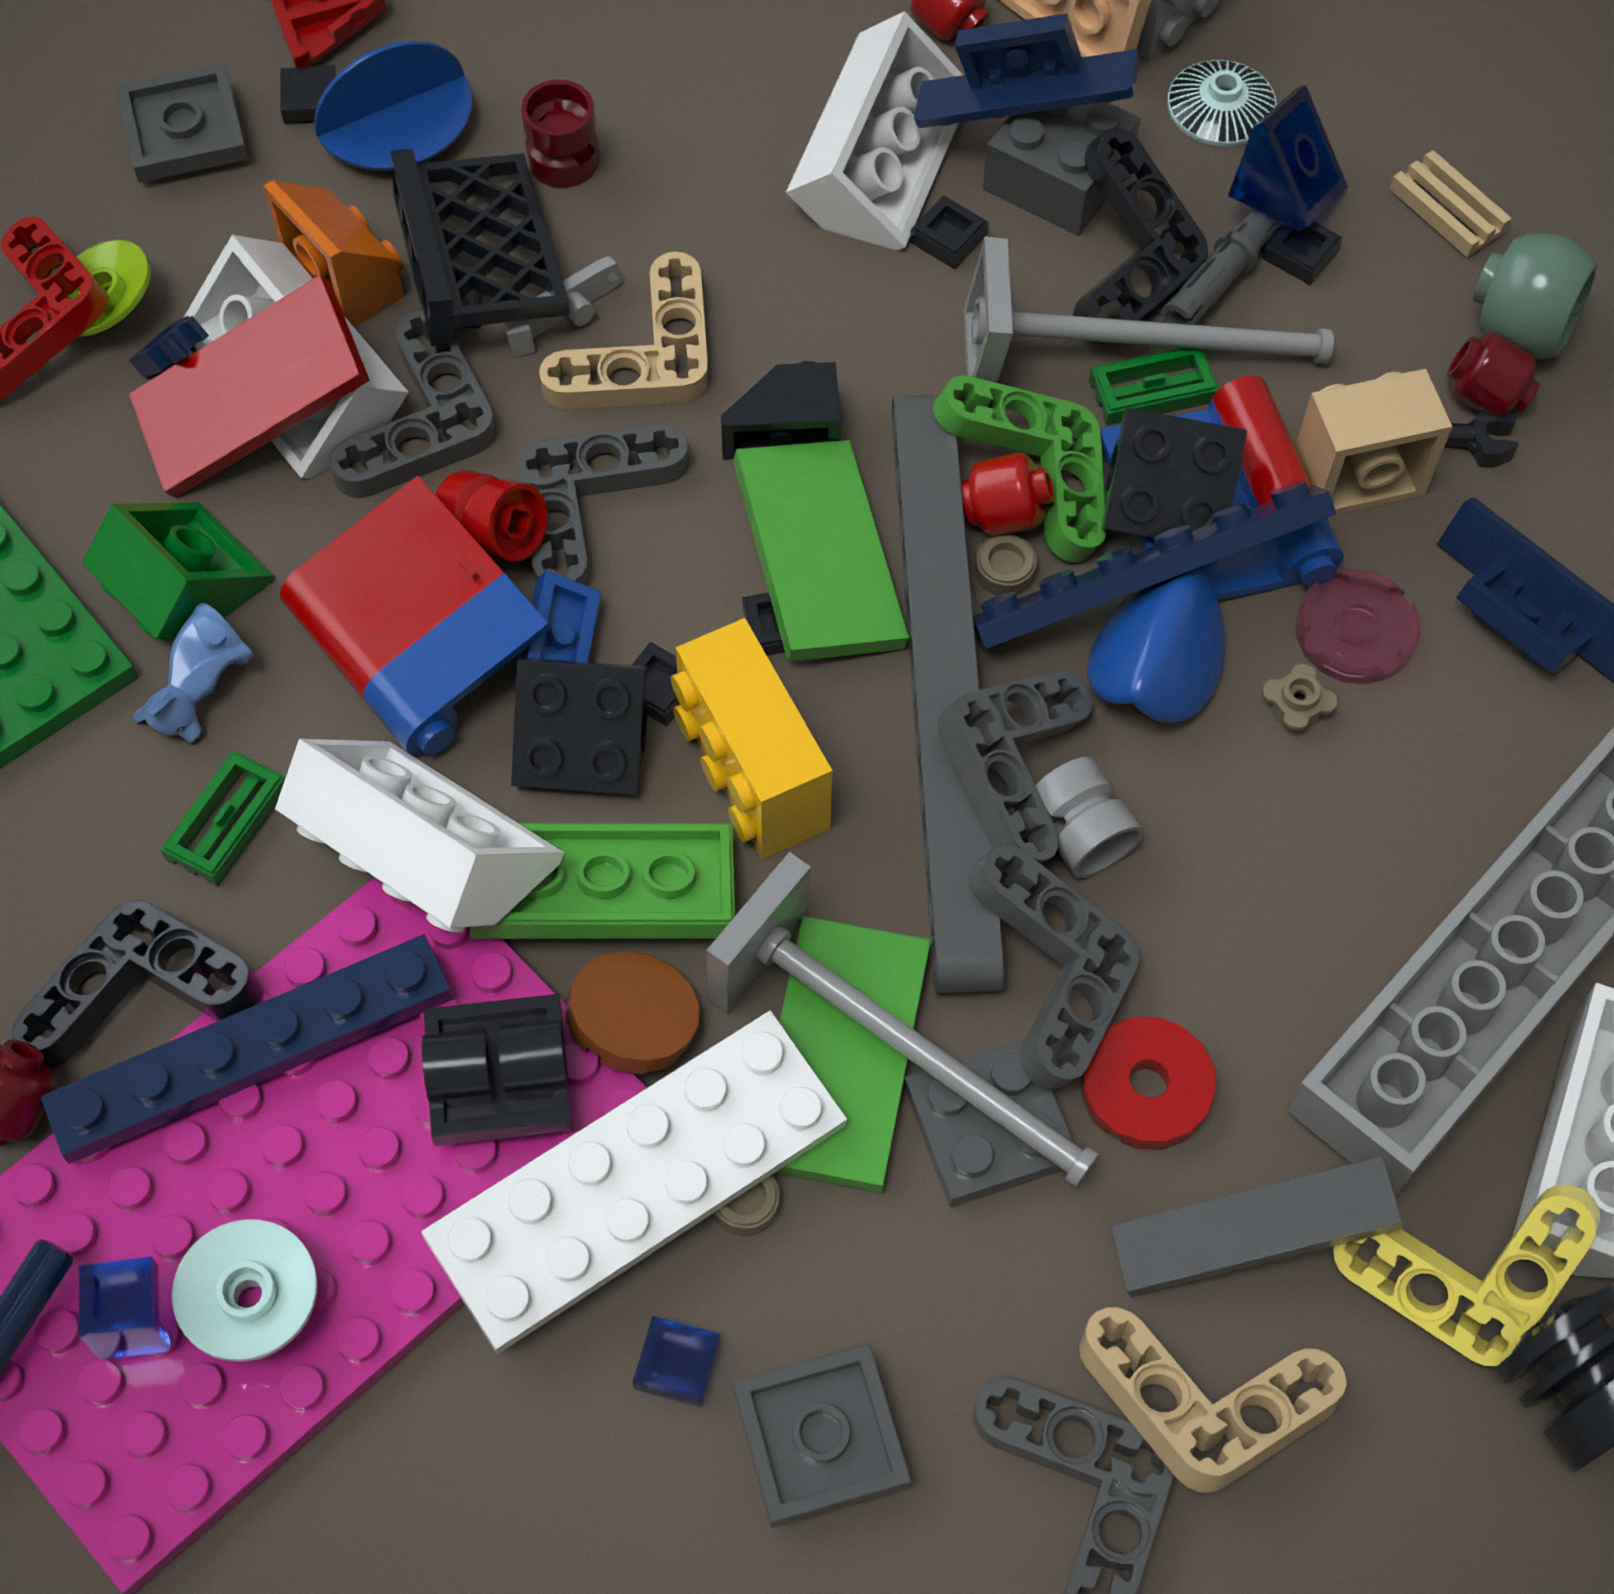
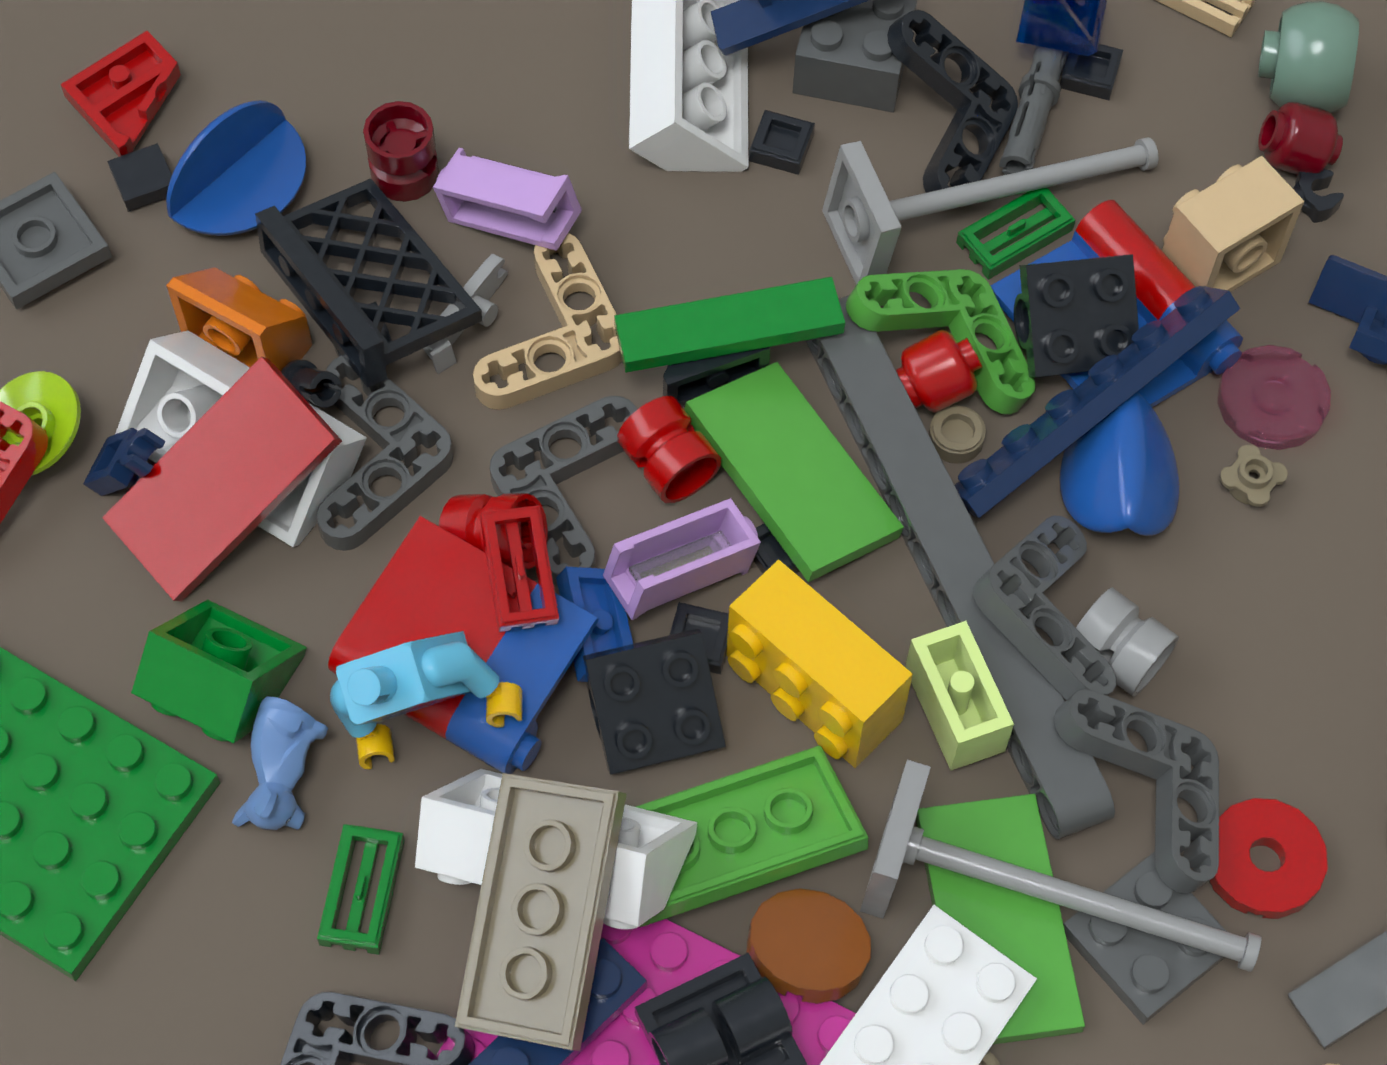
camera: 20 degrees left, 0 degrees up
none -> black pin [281,359,341,408]
none -> medium azure torso [330,631,523,770]
none -> lavender window [433,148,582,251]
none -> tile [455,773,627,1051]
none -> red tile [480,505,559,632]
none -> lavender window [603,498,761,620]
none -> green tile [614,277,845,373]
none -> red wheel [617,396,721,503]
none -> yellowish green brick [905,621,1014,771]

